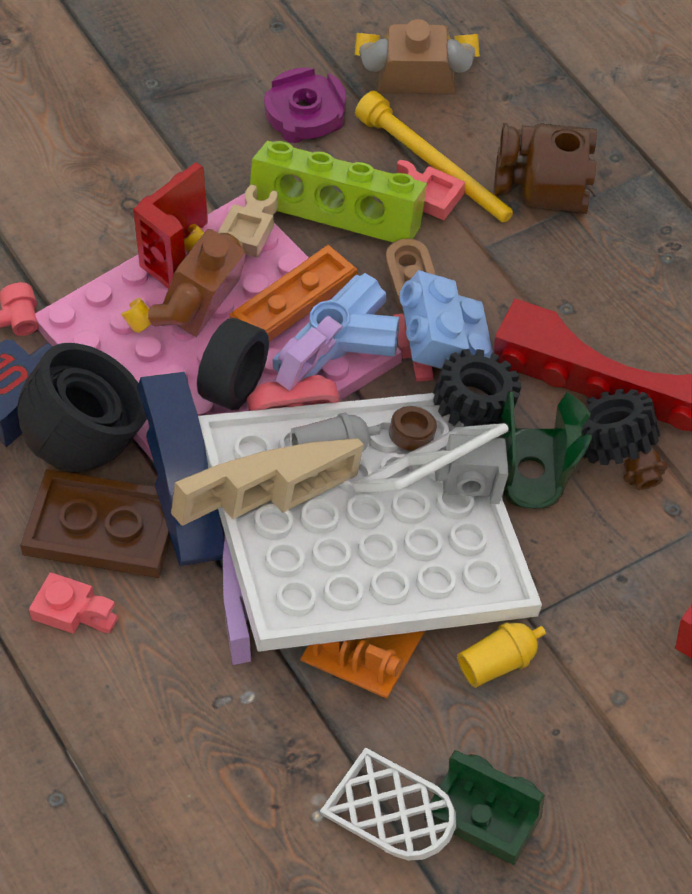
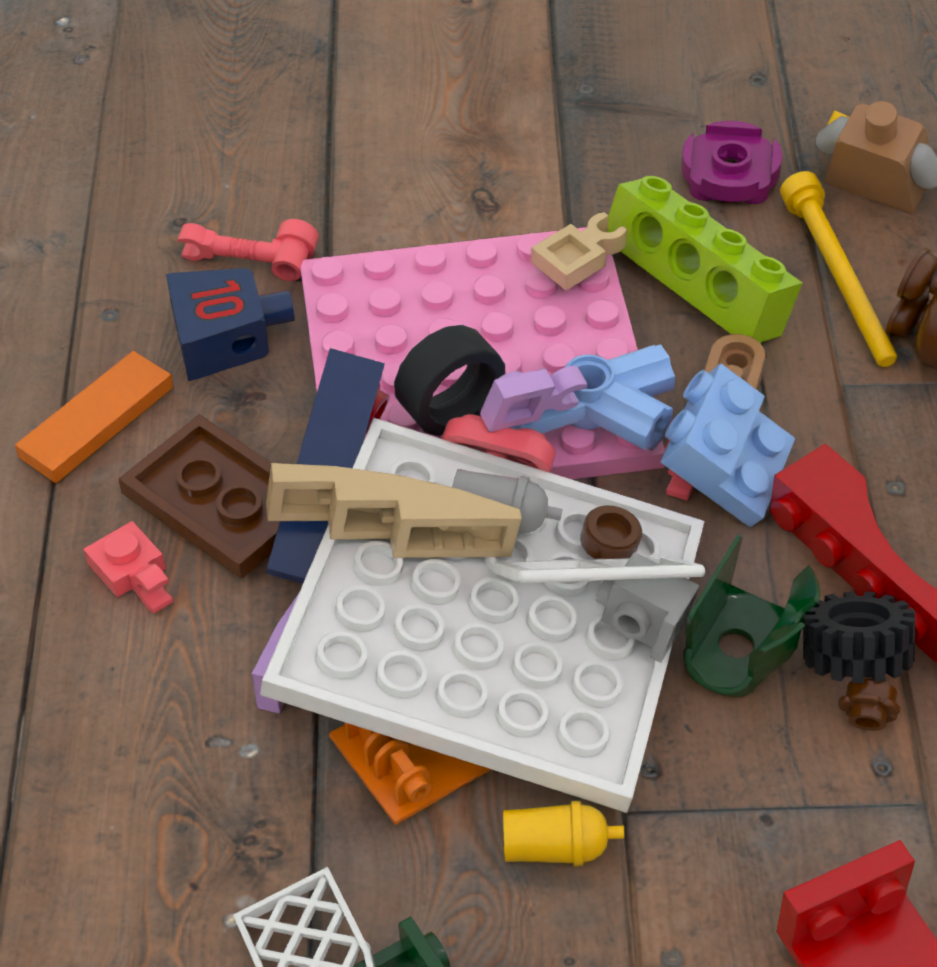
camera: 30 degrees right, 5 degrees down
black piece [17,343,147,472] -> none
dark orange torso [120,224,246,337] -> none
red bracket [133,162,208,289] -> none
orange tile [229,245,358,342] -> none
coral plate [397,160,465,221] -> none
black tyre [433,349,522,427] -> none

